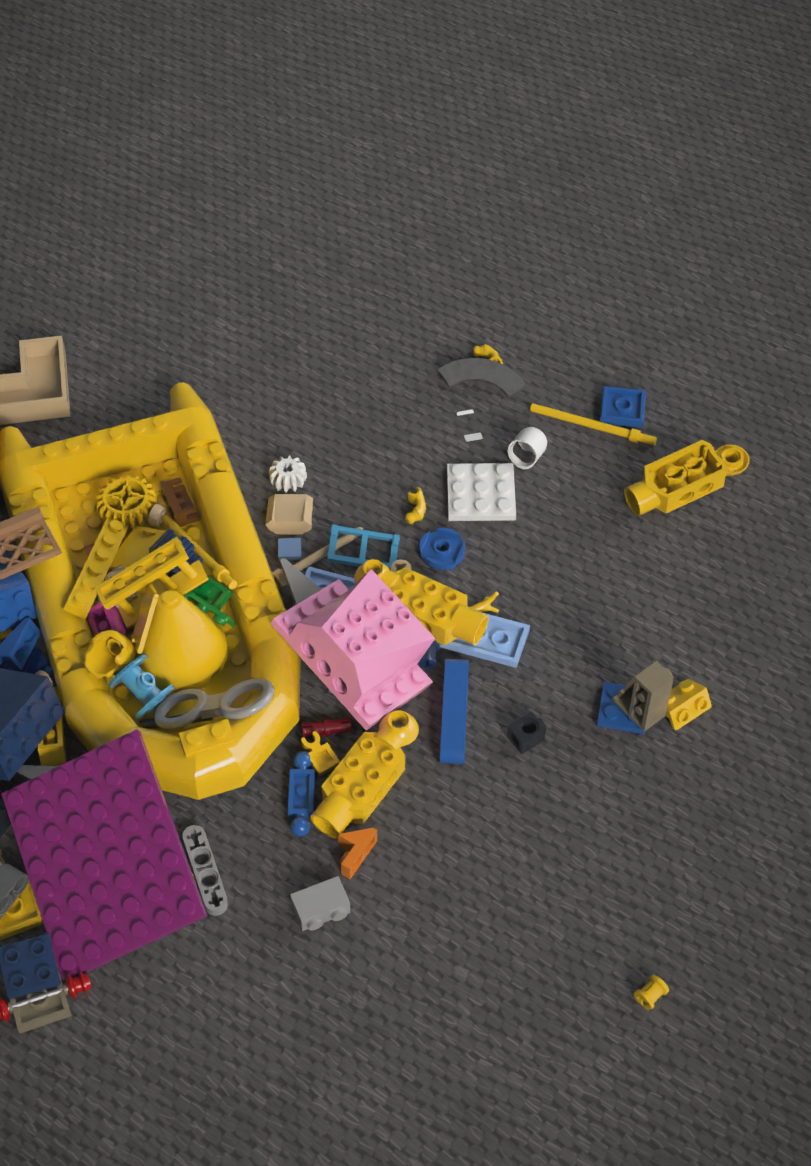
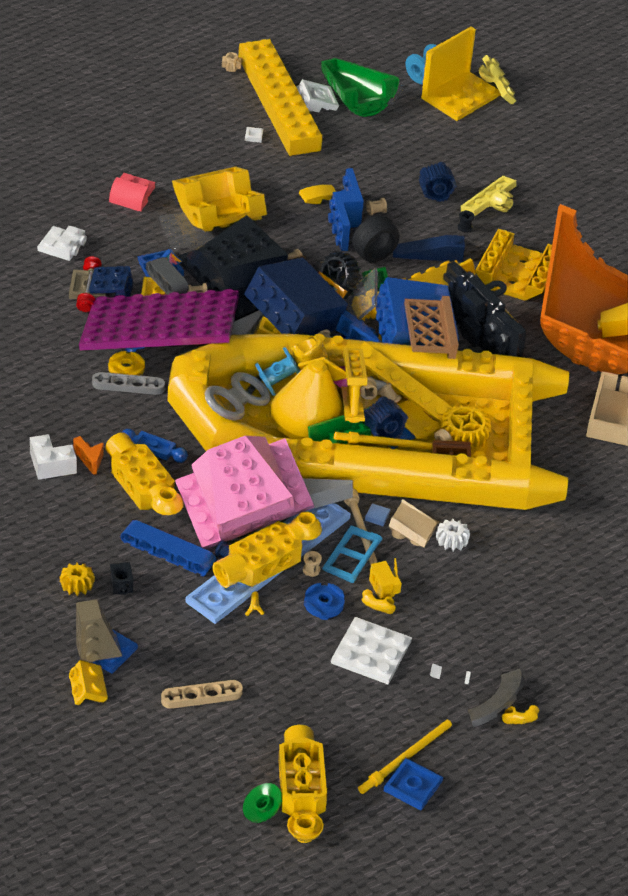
camera: 110 degrees right, 10 degrees down
light grey brick [290,876,351,931] -> none
yellow plate [301,731,340,777] -> none
white helmet [508,427,547,469] -> none
none -> white brick [30,434,77,480]
none -> yellow gear [60,562,95,597]
none -> tan beam [161,680,243,708]
none -> green dish [243,783,282,823]
none -> yellow piece [369,558,402,600]

